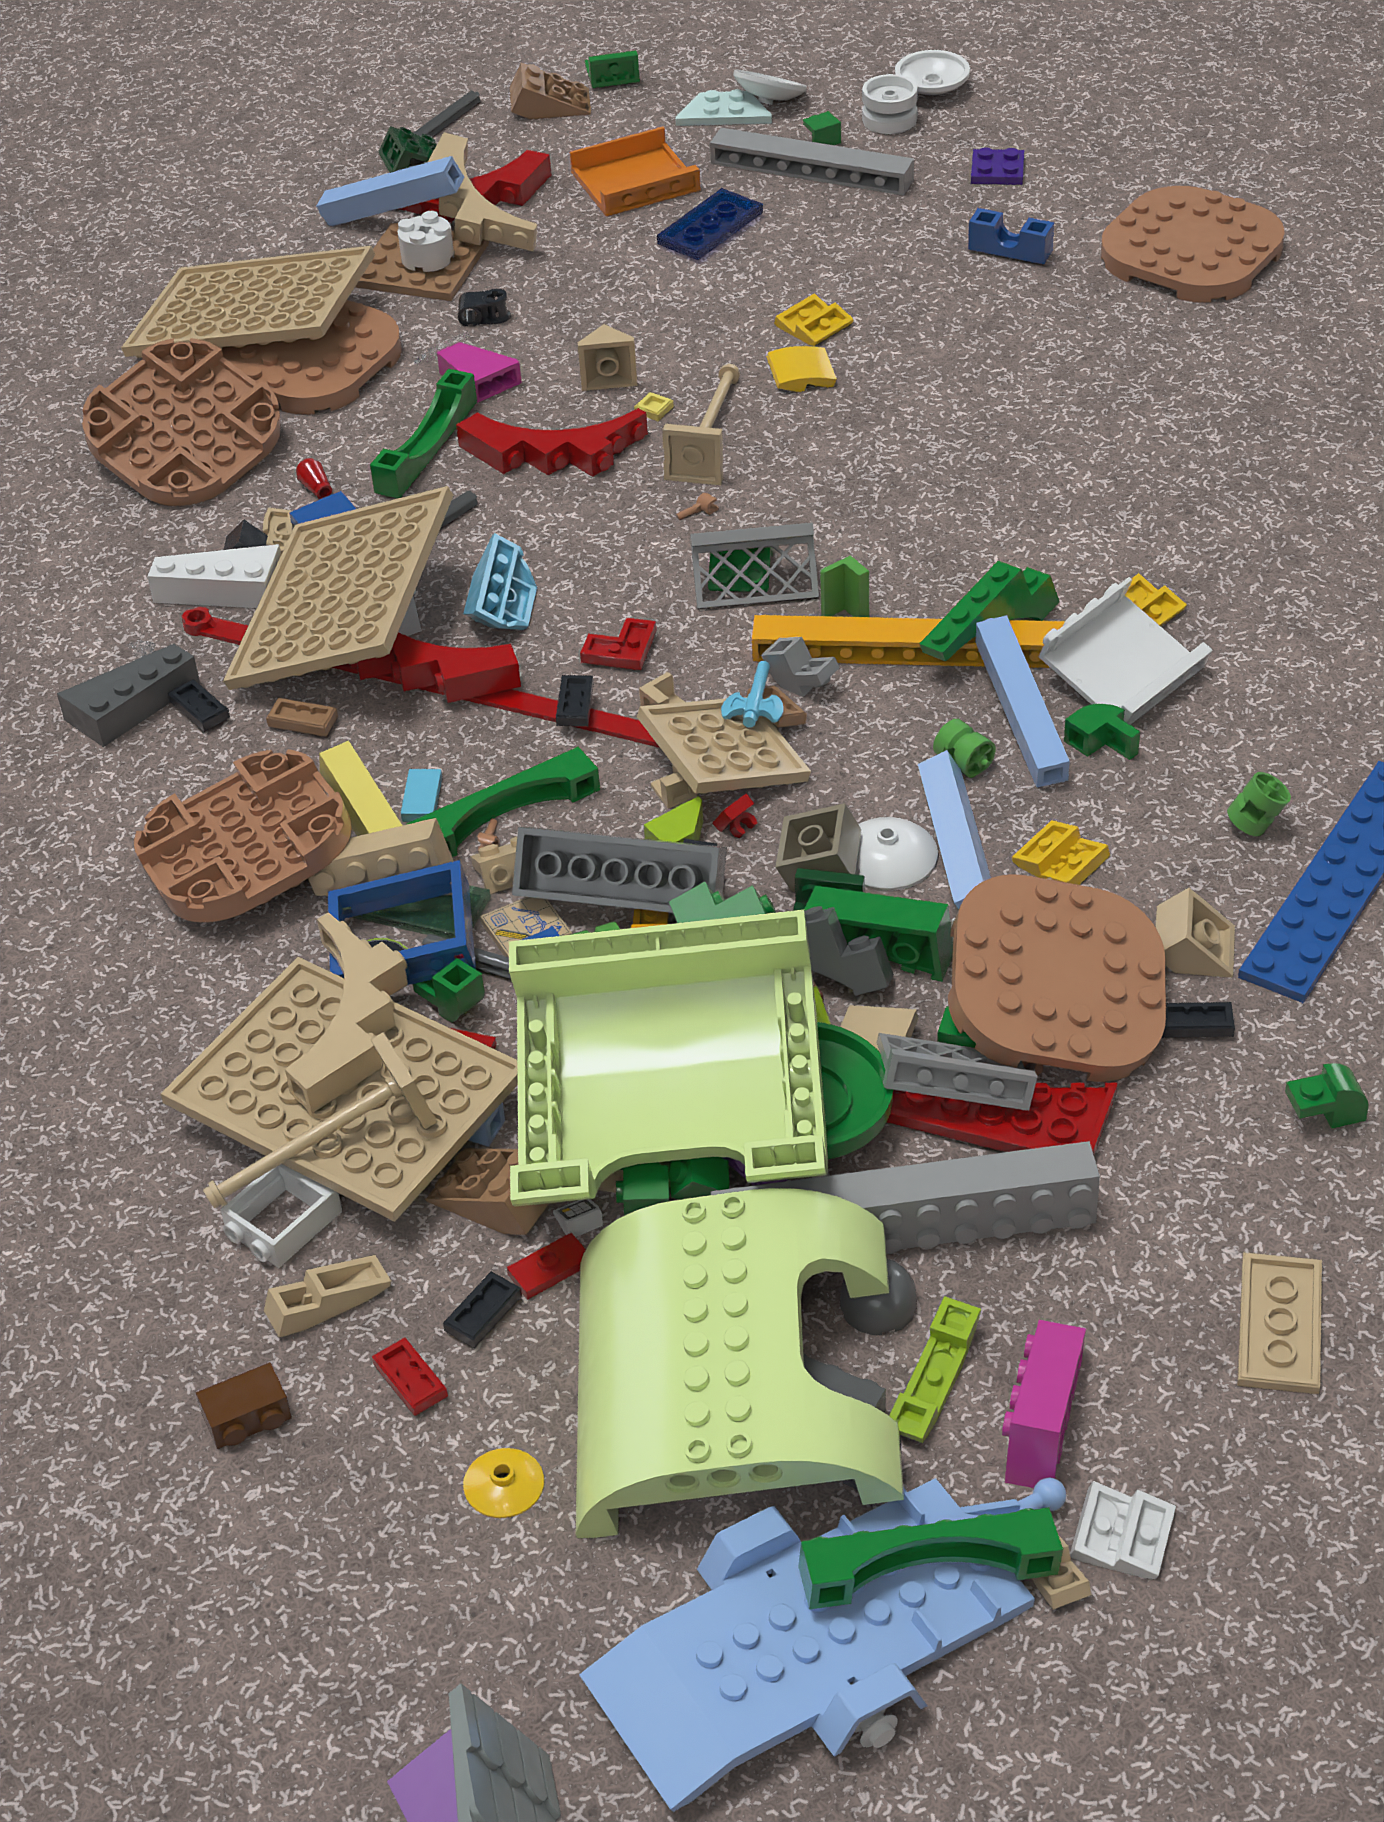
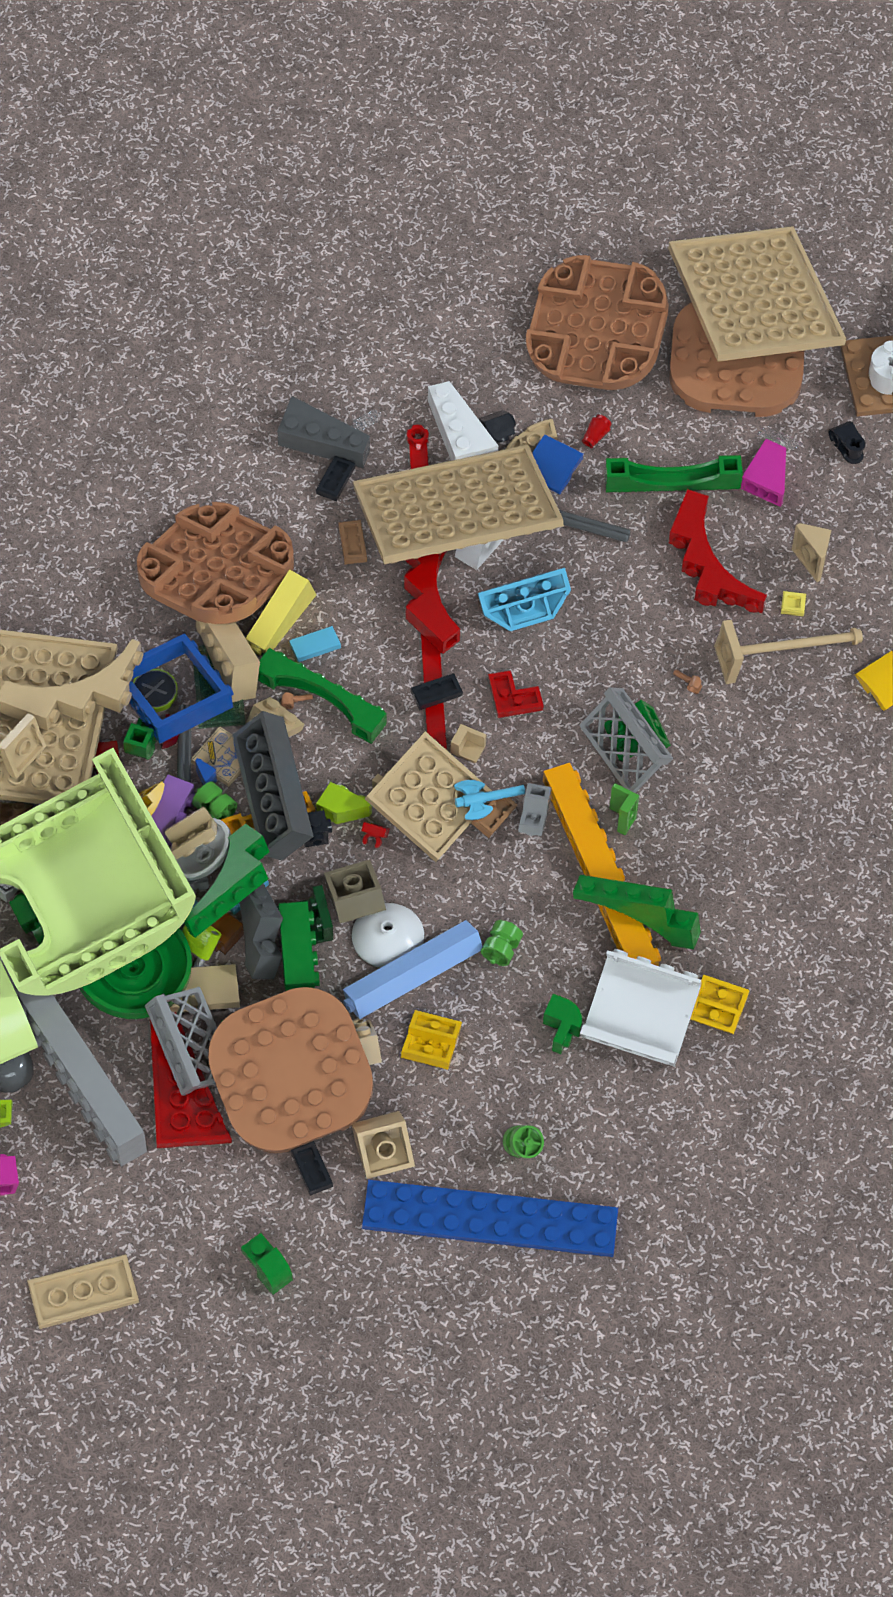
camera: 60 degrees right, 15 degrees up
light blue brick [976,615,1070,787] -> none

